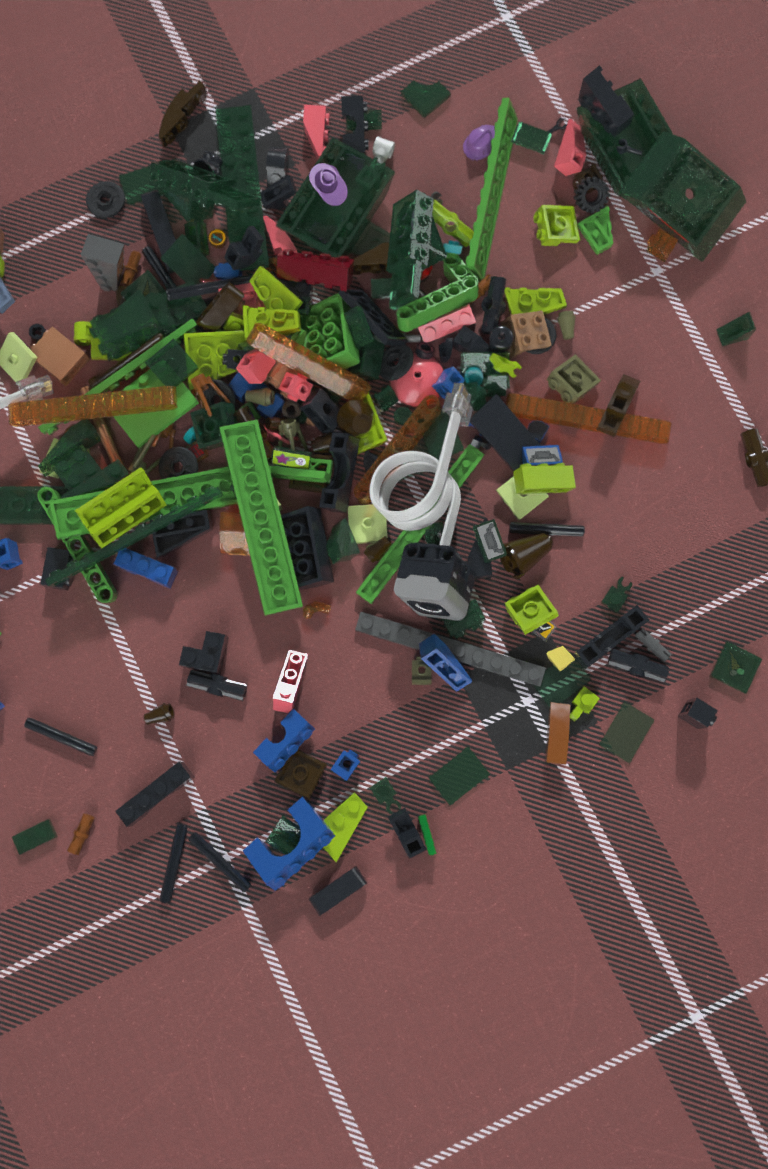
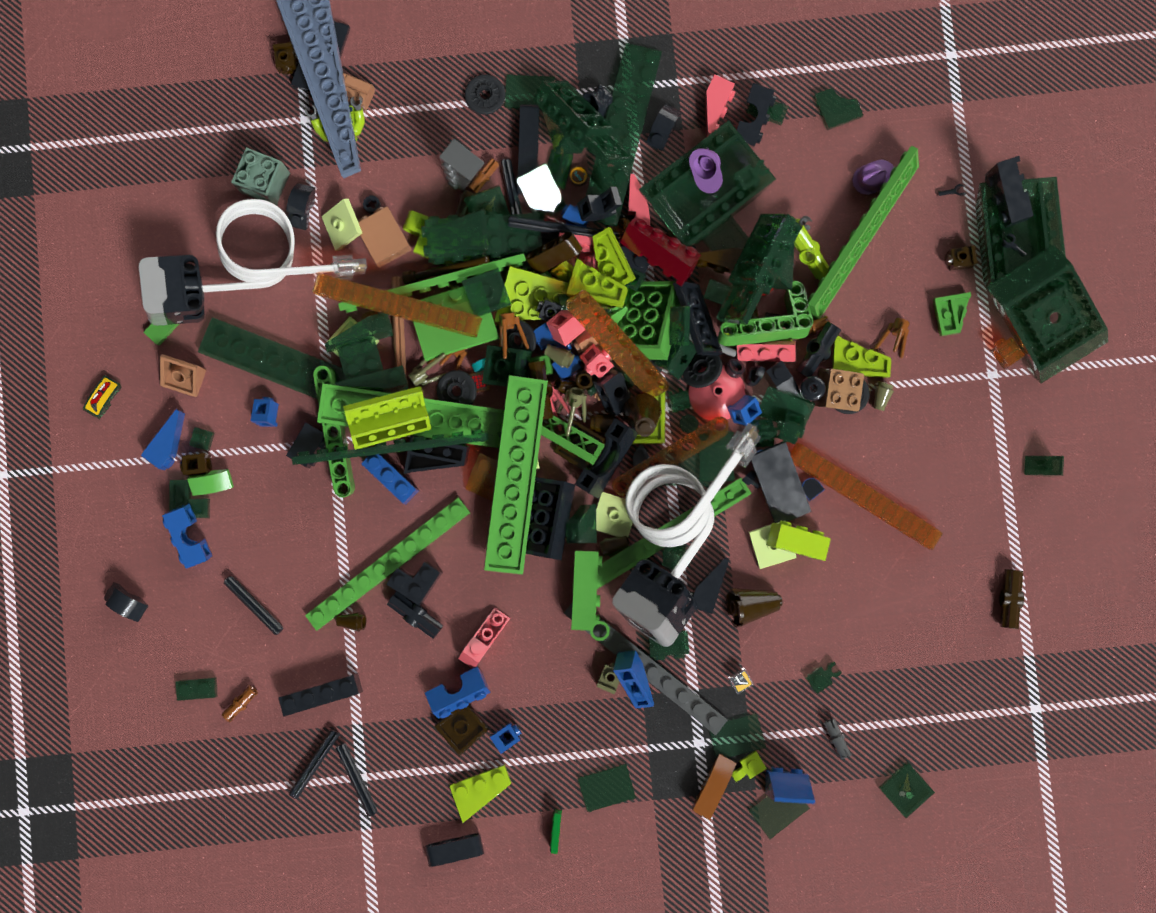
camera: 20 degrees right, 5 degrees up
dark brown slope [158,80,207,148] -> none
blue arch [243,797,336,891] -> none
black slope [260,175,297,209] -> none
clear green bracket [266,815,301,855] -> none
slope [271,446,312,470] -> none
clear orange arm [303,601,331,619] -> none
white pin [369,137,395,175] -> none
clear green plate [369,777,401,814] -> none
black brick [388,808,427,859] -> none
teal plate [442,240,463,254] -> none
teal tile [464,367,483,387] -> none
slope [473,519,507,563] -> none
lime plate [489,353,522,378] -> none
lime plate [505,585,559,635] -> none
black axle [509,522,585,536] -> none
clear green slope [511,122,552,154] -> none
slope [522,445,563,465] -> none
lime plate [533,205,580,246] -> none
olive plate [546,354,601,406] -> none
light yellow slope [546,646,575,672] -> none
coral slope [554,118,586,176] -> none
black arch [573,605,649,670] -> none
black tyre [574,177,610,213] -> none
dark brown slope [597,374,641,437] -> none
black piece [607,649,669,683] -> none
black brick [678,698,718,729] -> none
none -> bright green plate [305,497,471,631]
none -> bright green hinge [571,551,610,641]
none -> blue slope [765,767,815,804]
none -> dark orange plant [873,318,910,358]

